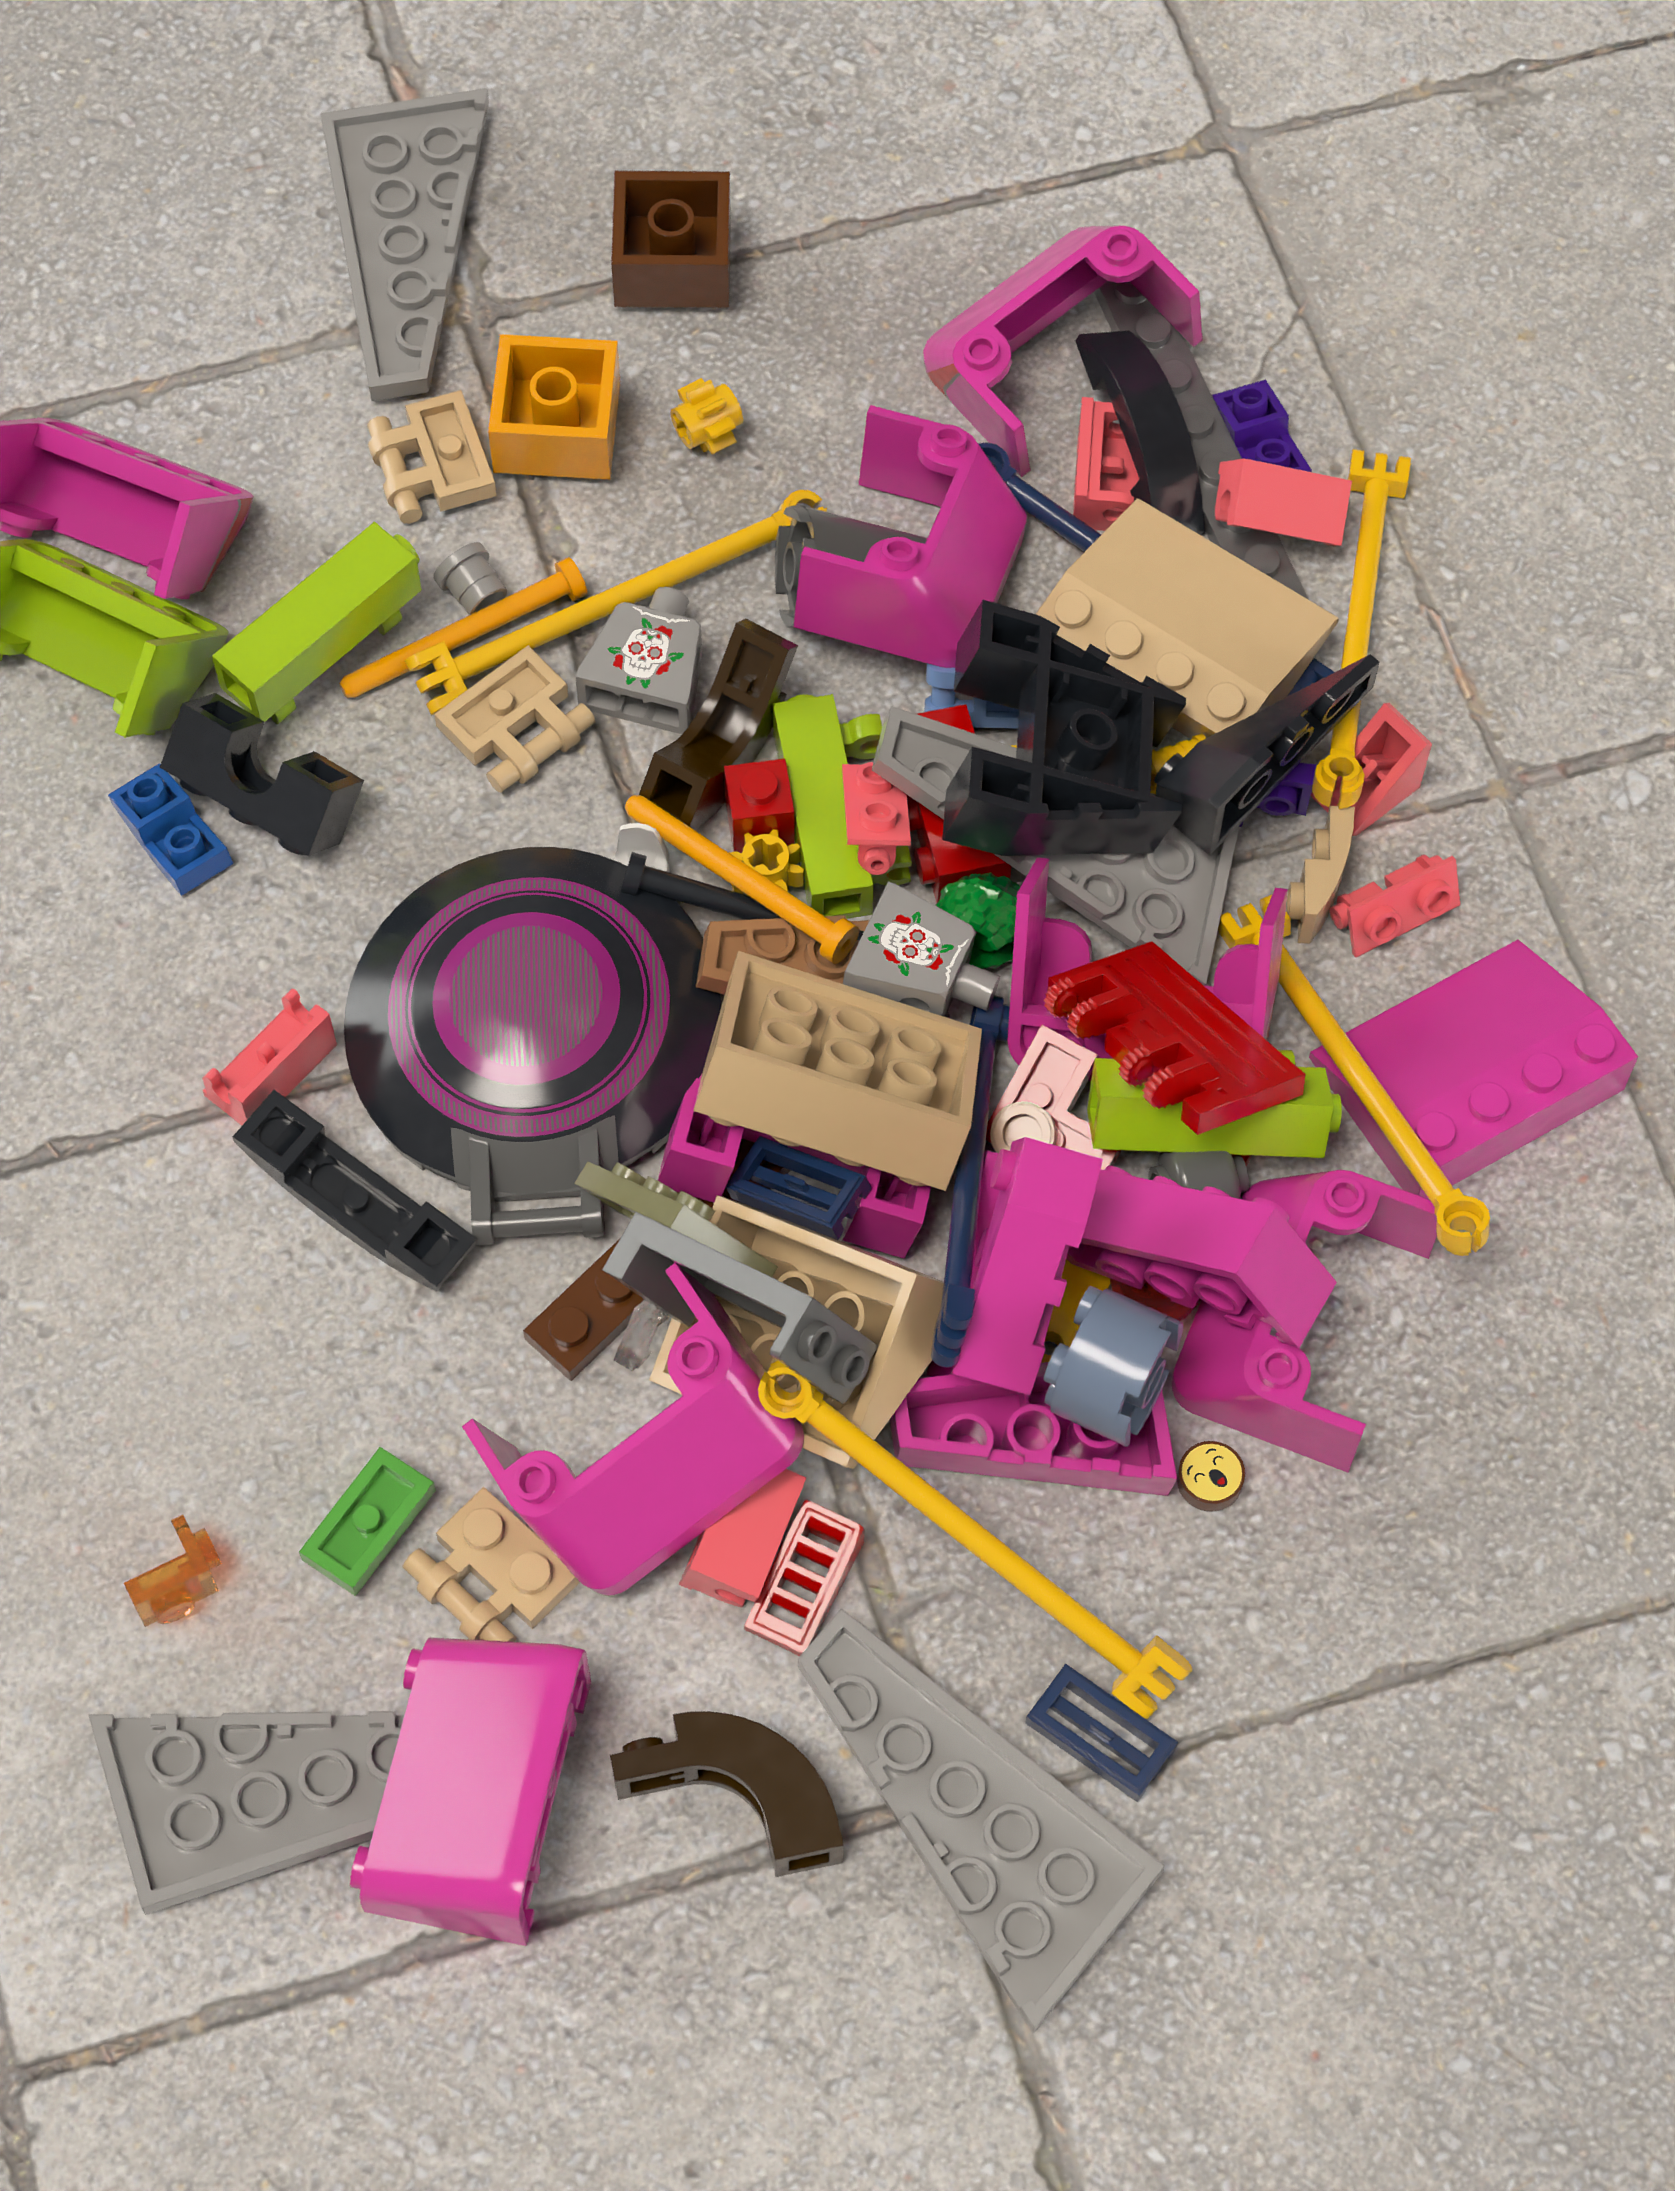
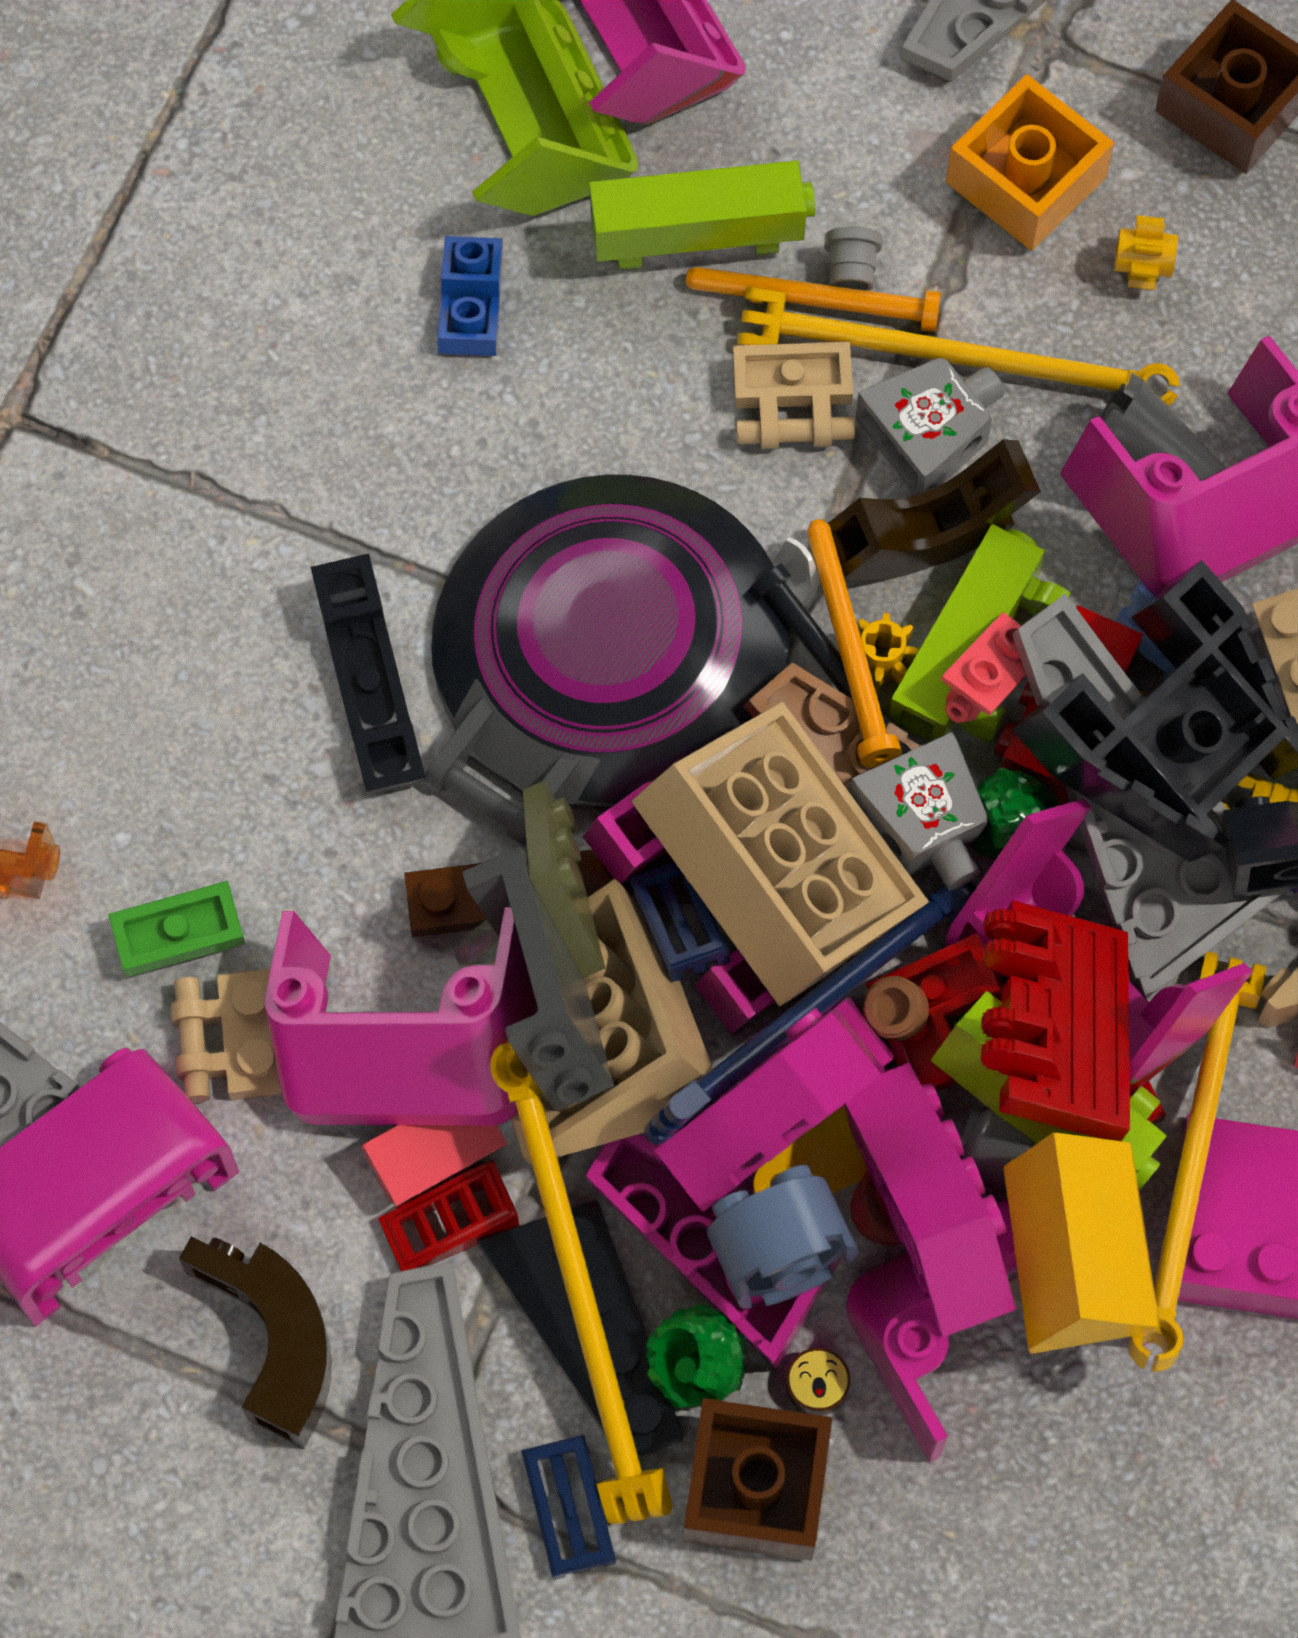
camera: 40 degrees right, 5 degrees up
black arch [160,693,364,856] -> none
coral hinge [202,989,337,1125] -> none
tan plate [367,390,497,524] -> none
red brick [724,758,795,853] -> none
none -> black wing [477,1199,683,1457]
none -> green piece [646,1304,748,1408]
none -> reddish brown brick [683,1398,833,1561]
none -> yellow slope [1003,1132,1160,1354]

